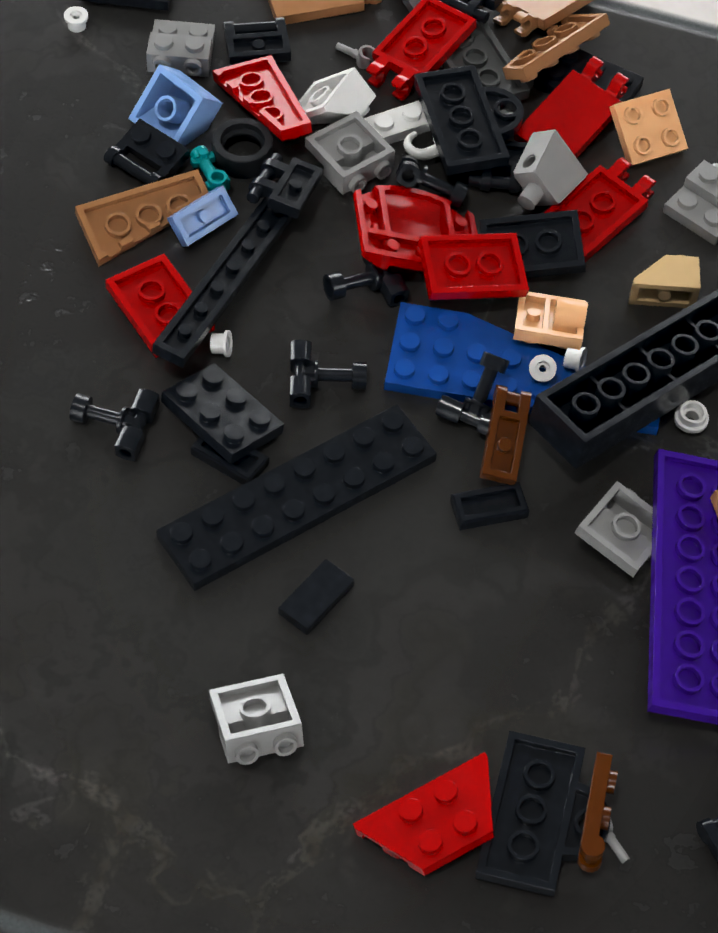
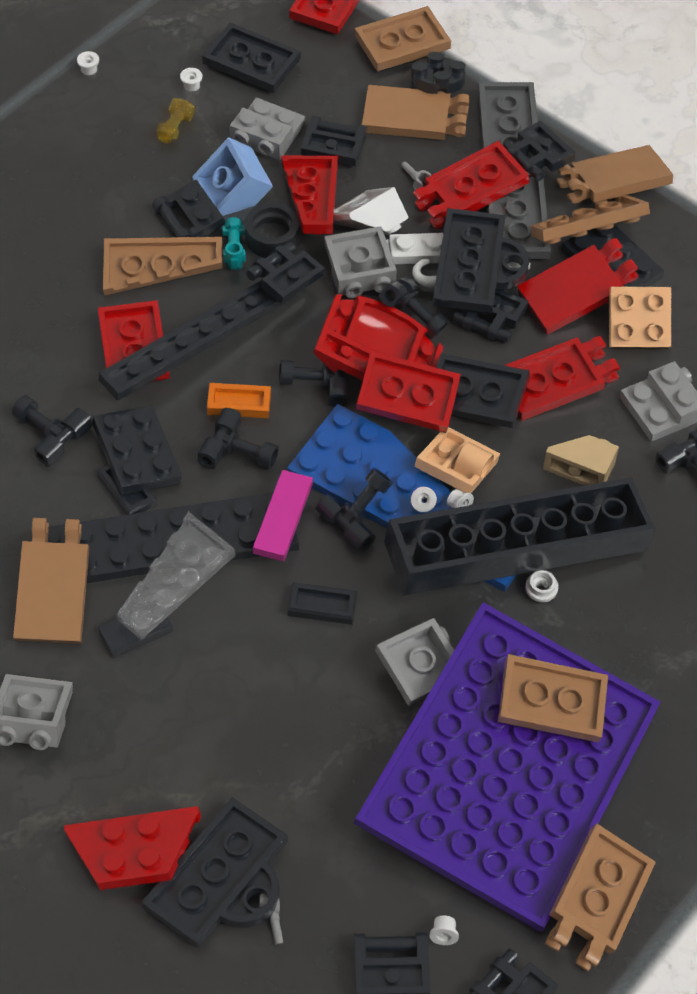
camera: 25 degrees right, 0 degrees up
medium blue plate [167,186,239,247] -> none
white piece [210,330,233,357] -> none
reddish brown plate [479,385,532,486] -> none
light grey torso [513,129,588,210] -> none
reddish brown plate [578,752,618,872] -> none
none -> medium nougat tile [13,518,90,644]
none -> clear wing [117,511,235,640]
none -> clear yellow bar [157,97,196,143]
none -> orange tile [207,383,271,418]
none -> dark pink tile [253,470,313,562]

